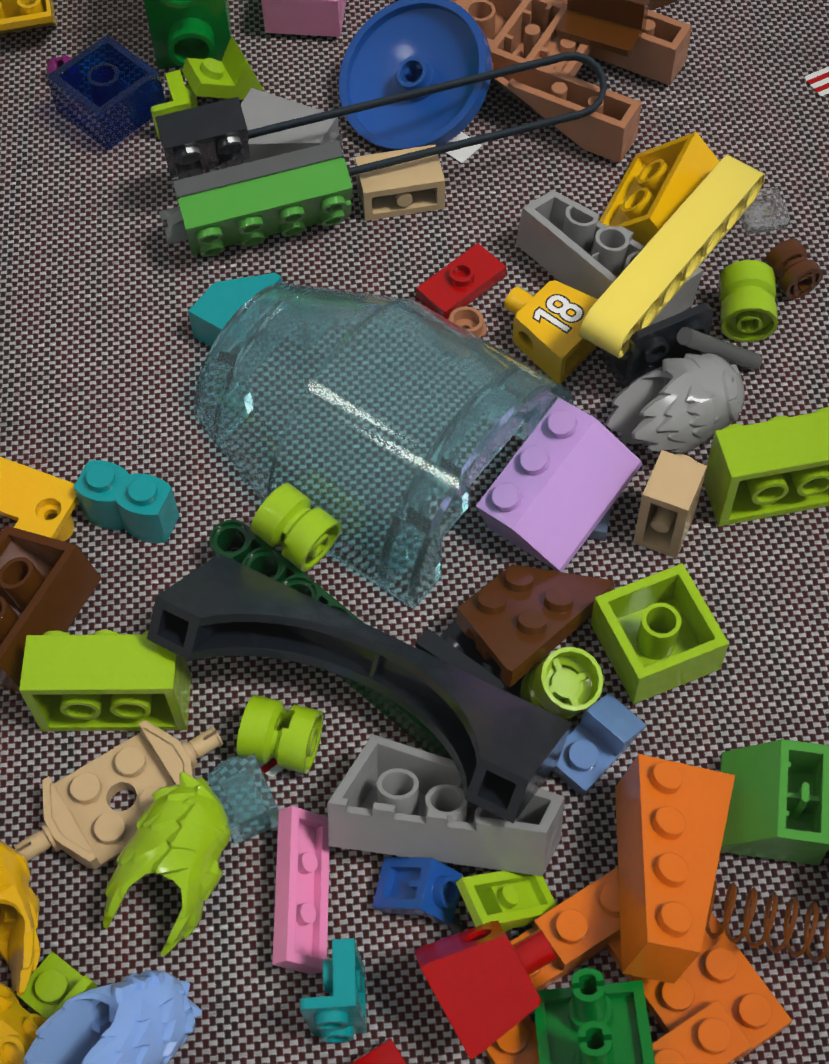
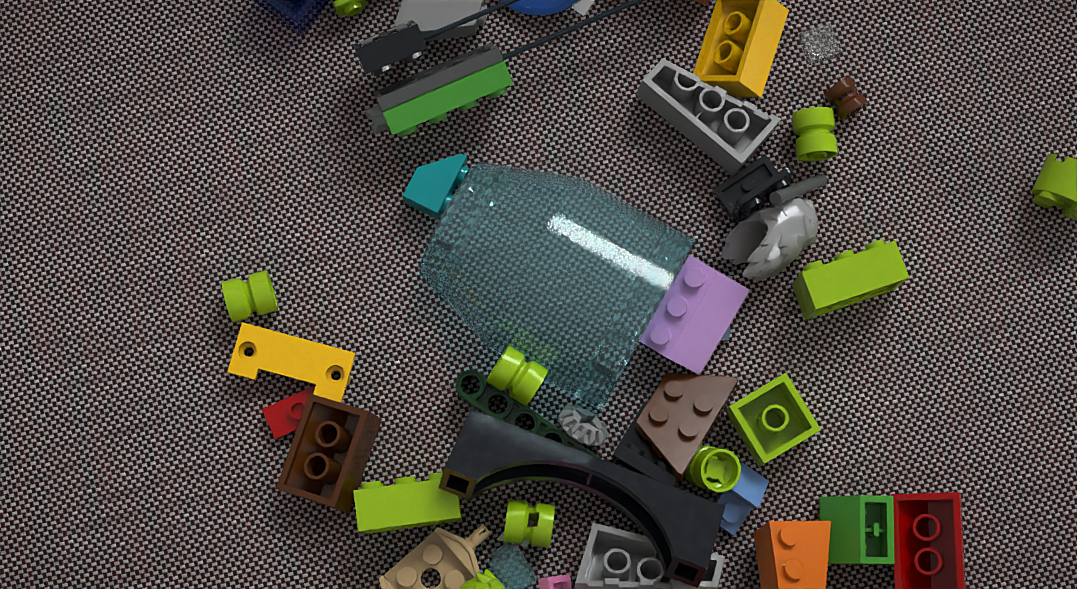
camera: 15 degrees left, 20 degrees up
teal brick [74,460,180,543] -> none
tan brick [355,144,445,221] -> none
red plate [416,243,507,321] -> none
nougat plate [445,306,487,346] -> none
yellow torso [504,280,598,385] -> none
light yellow beam [579,155,765,358] -> none
tan brick [633,450,707,559] -> none
none -> light grey gear [558,404,609,446]

